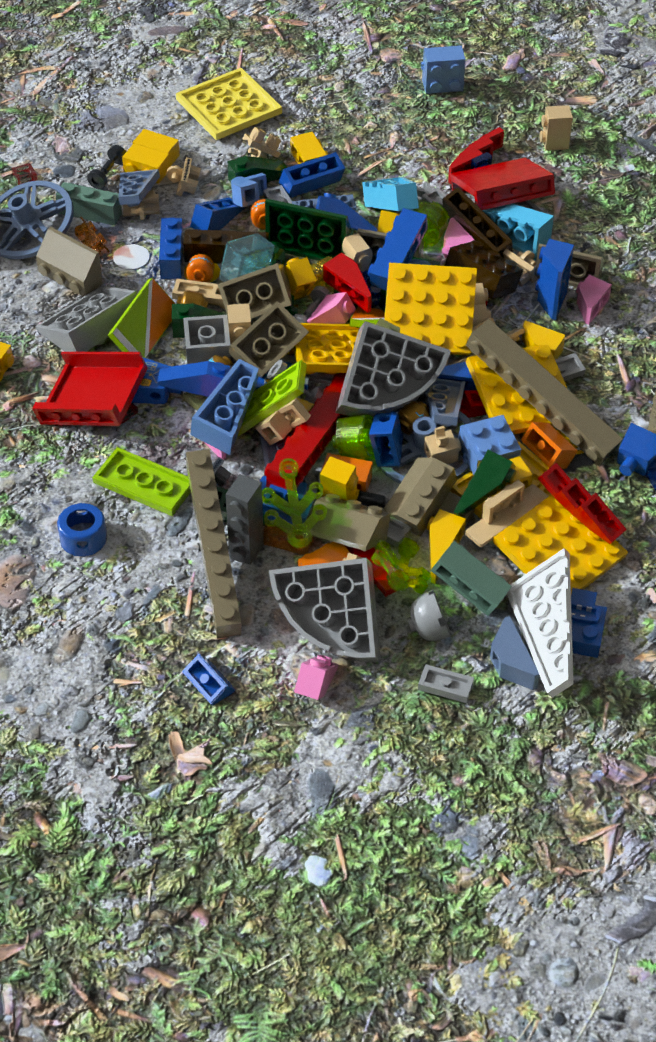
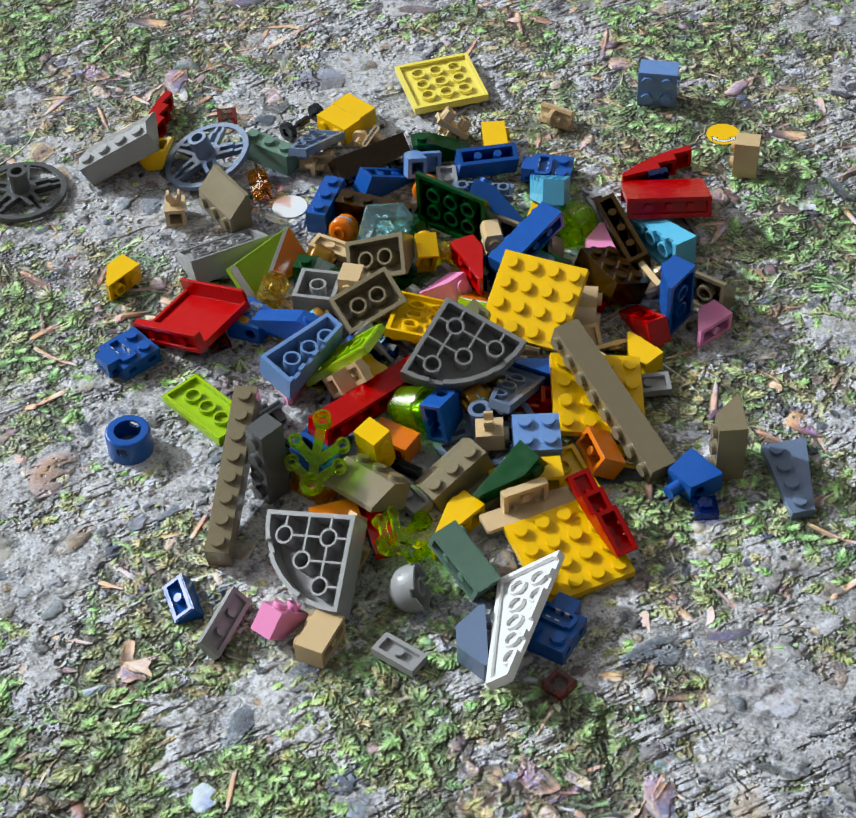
camera: 20 degrees right, 5 degrees down
none -> blue piece [95,326,162,382]
none -> tan brick [164,189,188,228]
none -> light grey plate [195,586,252,660]
none -> clear yellow wheel [256,271,289,309]
none -> tan brick [293,608,346,669]
none -> dark brown brick [328,132,411,186]
none -> blue piece [521,154,574,191]
none -> tan hips [538,101,575,131]
none -> clear smoke tile [541,667,578,702]
none -> red slope [619,304,672,348]
none -> yellow sticker [706,124,740,145]

